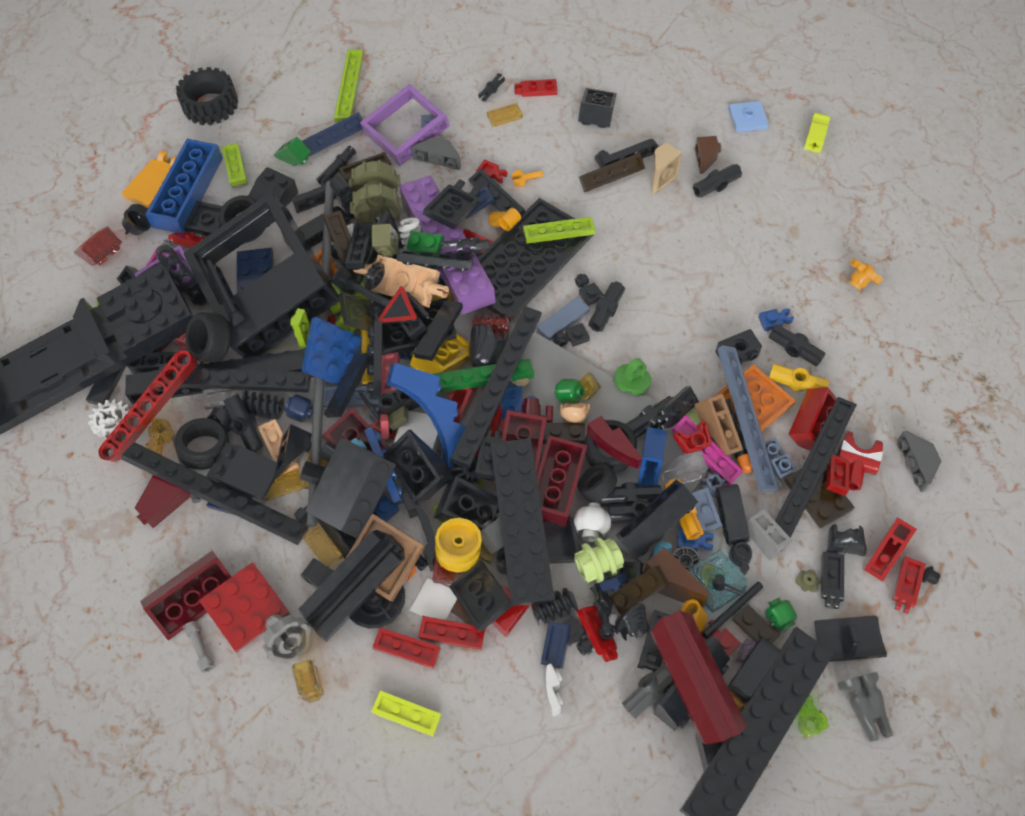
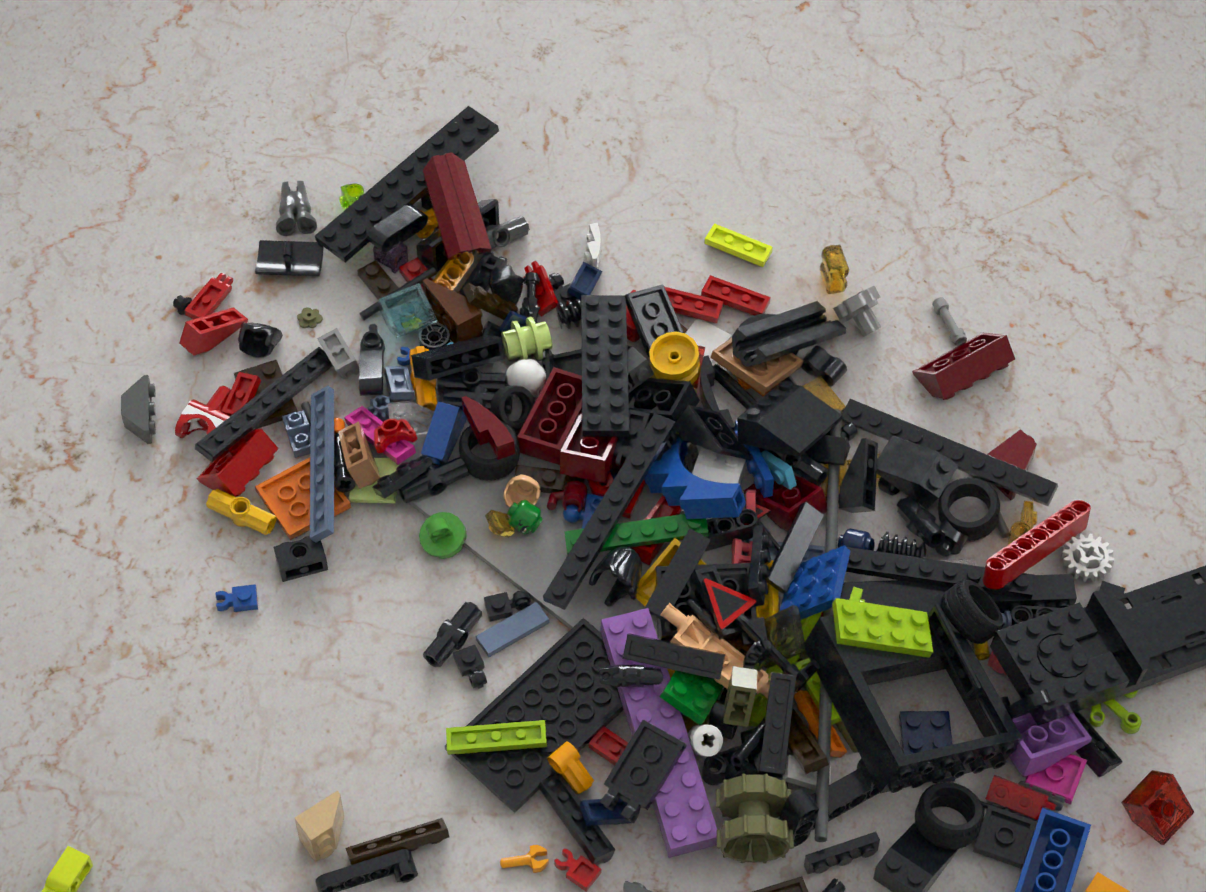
camera: 175 degrees left, 5 degrees down
black piece [122,204,151,236] -> none
red plate [199,562,290,653] -> none
light nougat plate [258,419,299,476] -> none
clear red piece [472,313,510,337] -> none
black piece [692,164,742,198] -> none
reddish brown slope [695,136,721,174] -> none
black hand [712,574,742,596] -> none
green head [765,597,797,631] -> none
black piece [768,324,826,367] -> none
black hinge [821,552,845,609] -> none
light orange plant [849,258,883,290] -> none
none -> lime plate [832,598,933,658]

